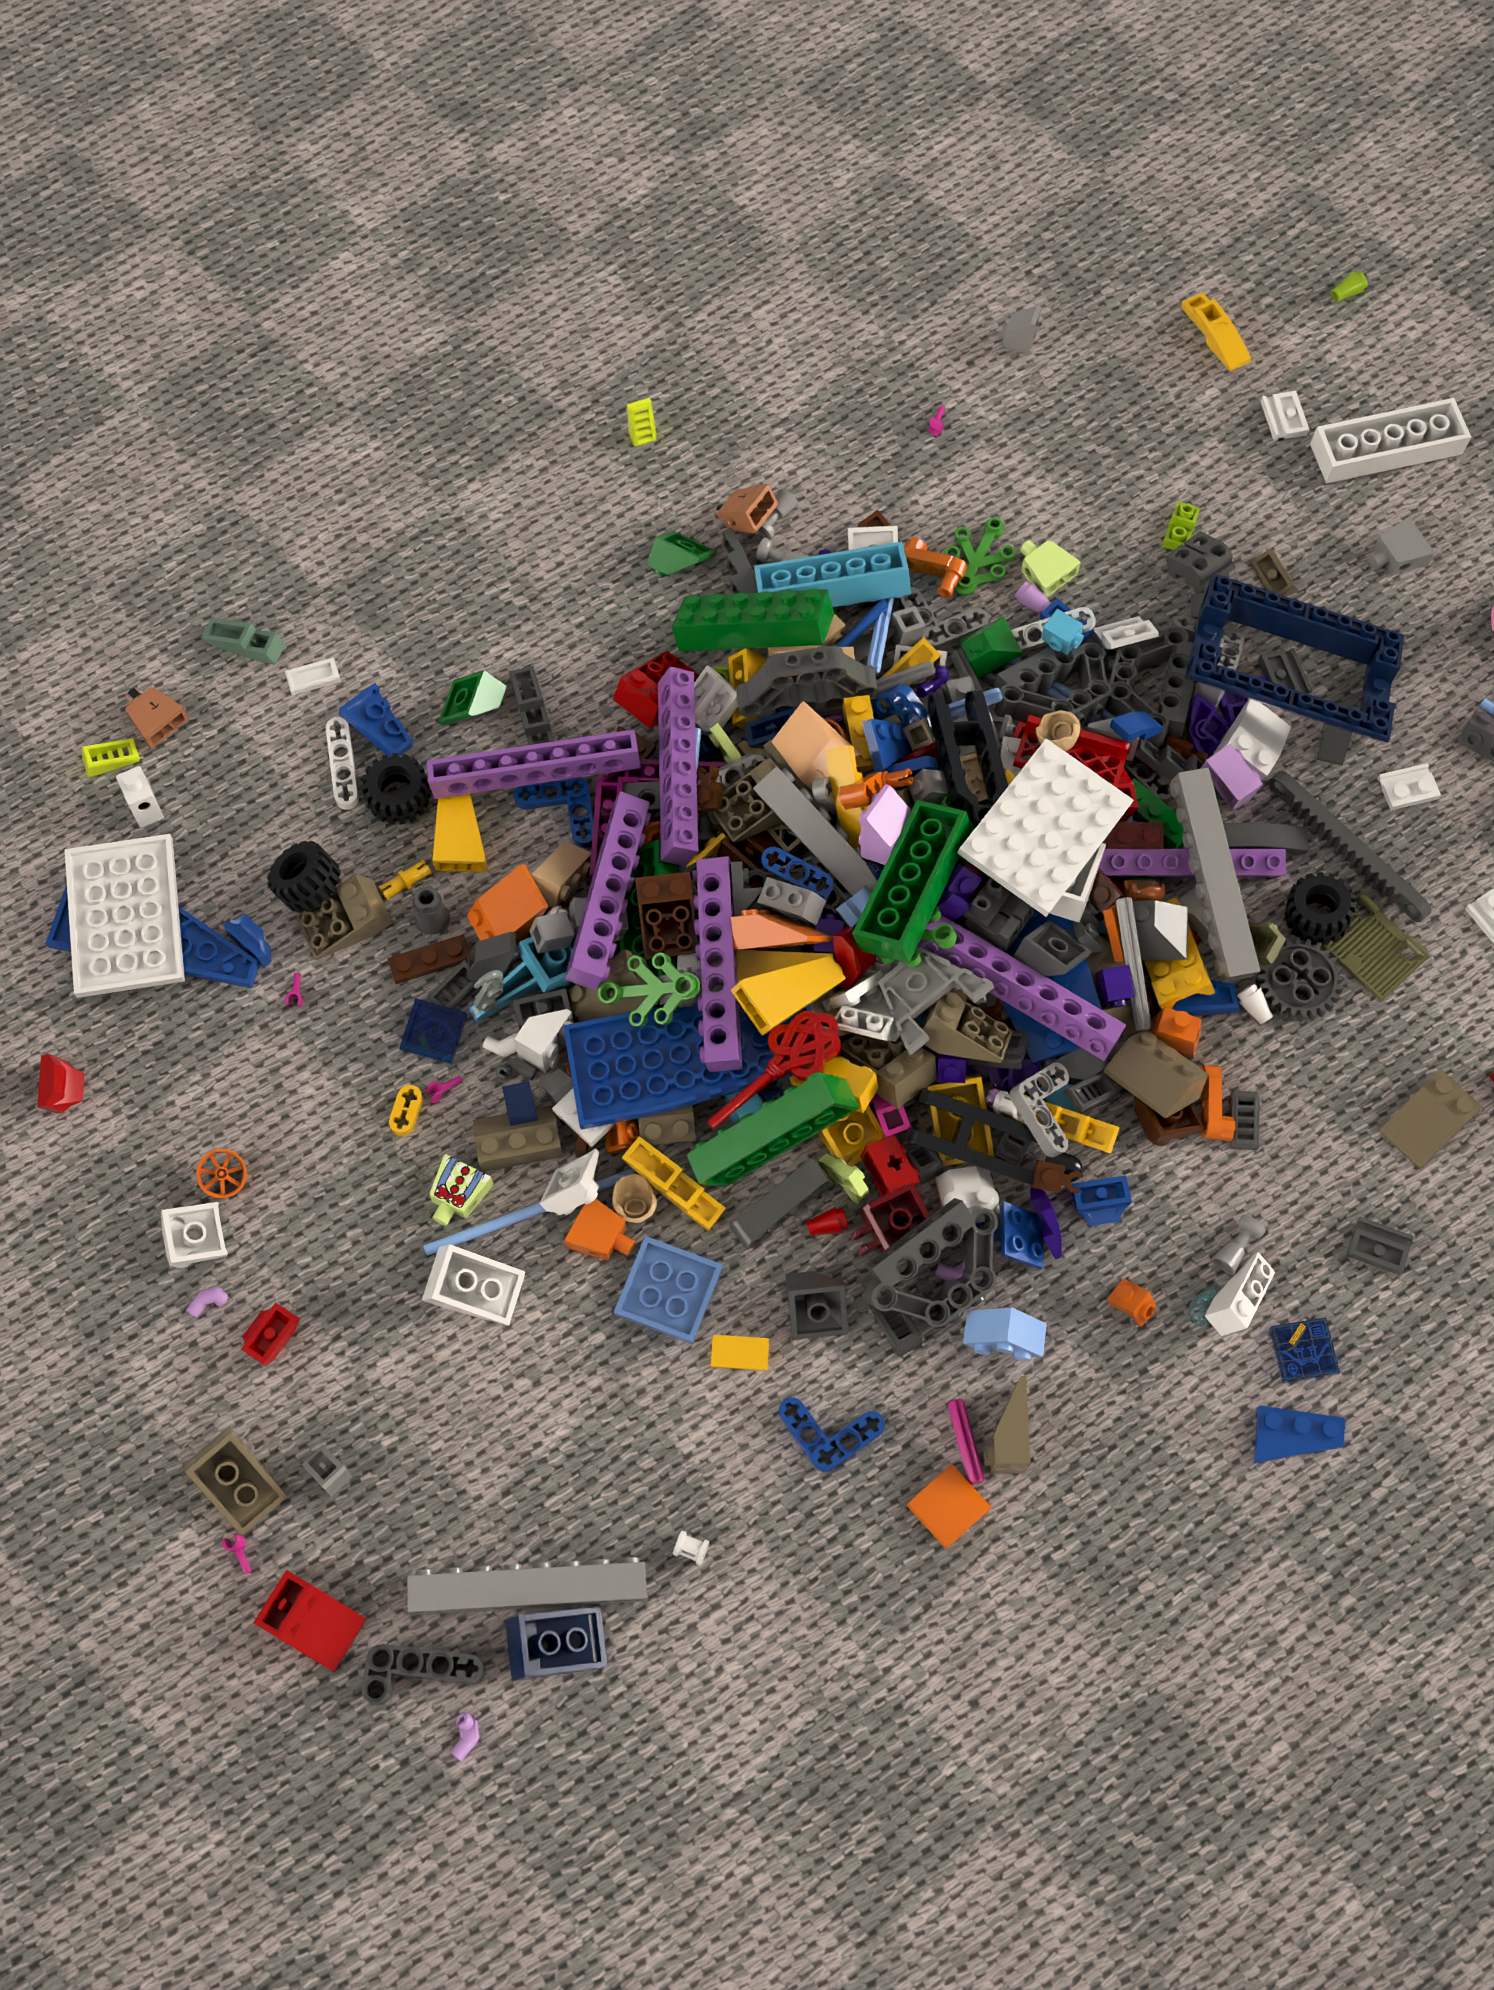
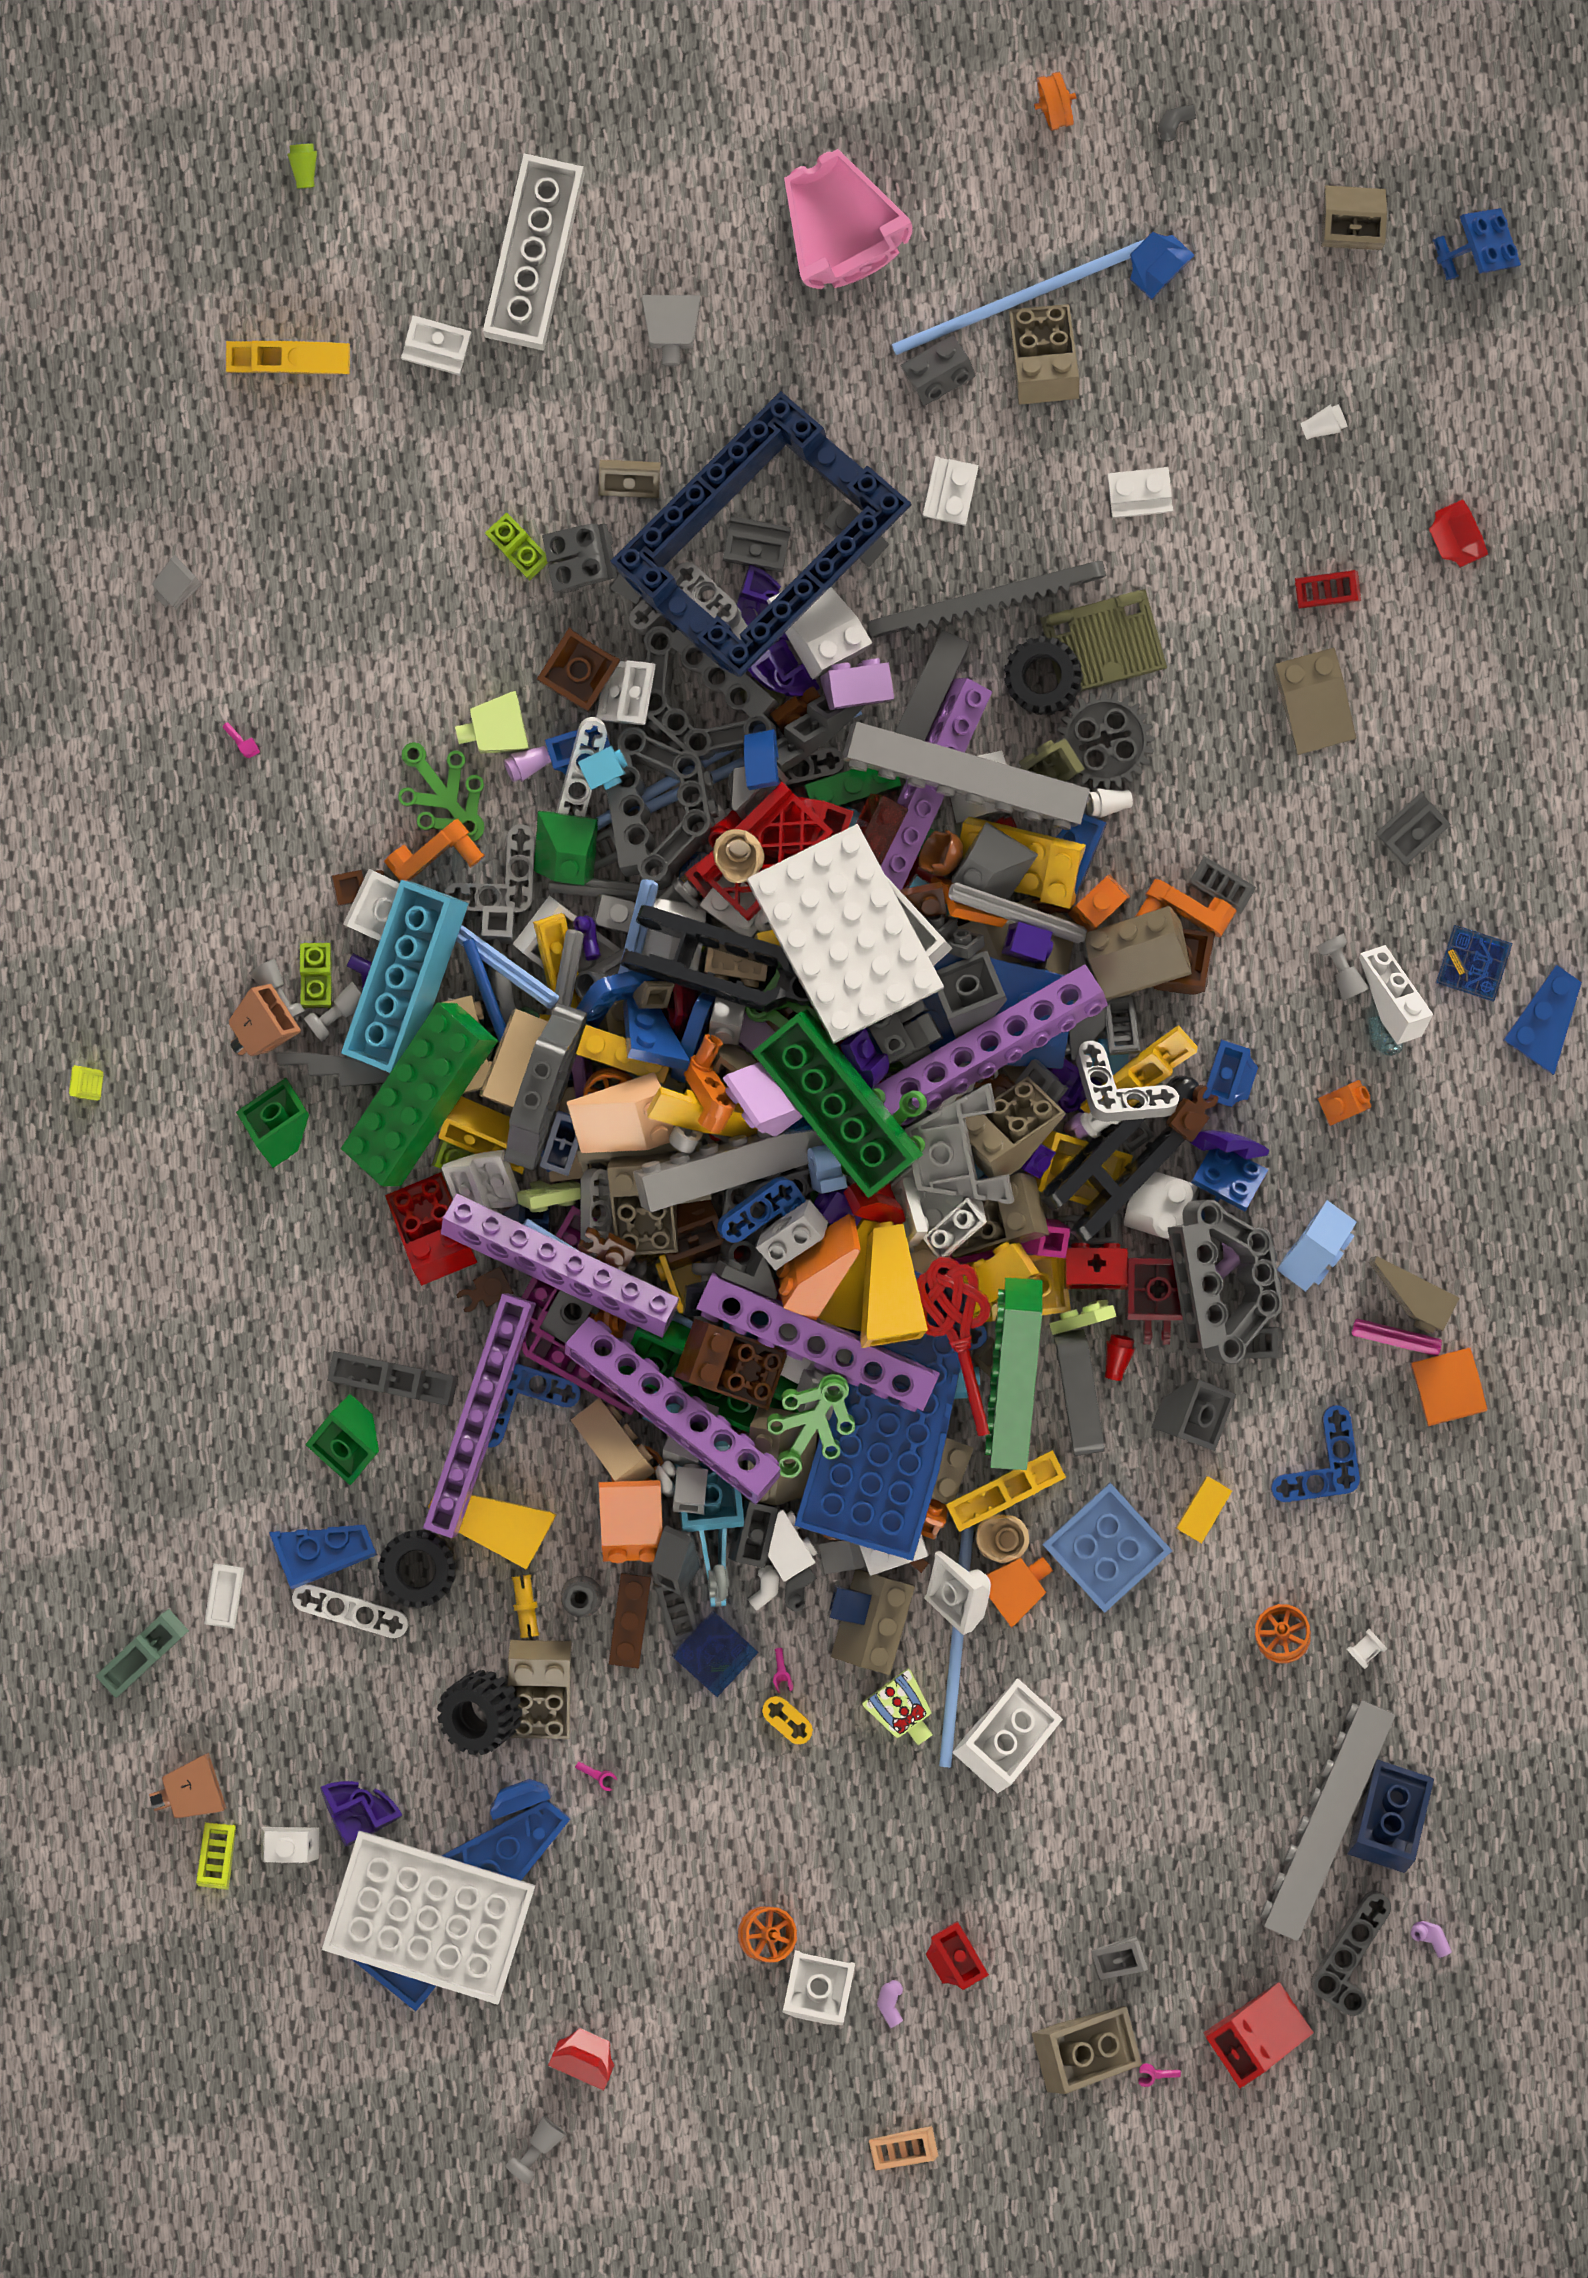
camera: 60 degrees left, 20 degrees up
none -> lime slope [300,943,332,1009]
none -> dark purple brick [320,1781,402,1847]
none -> reddish brown slope [537,628,621,713]
none -> light nougat slope [869,2126,938,2171]
none -> orange wheel [1255,1604,1311,1663]

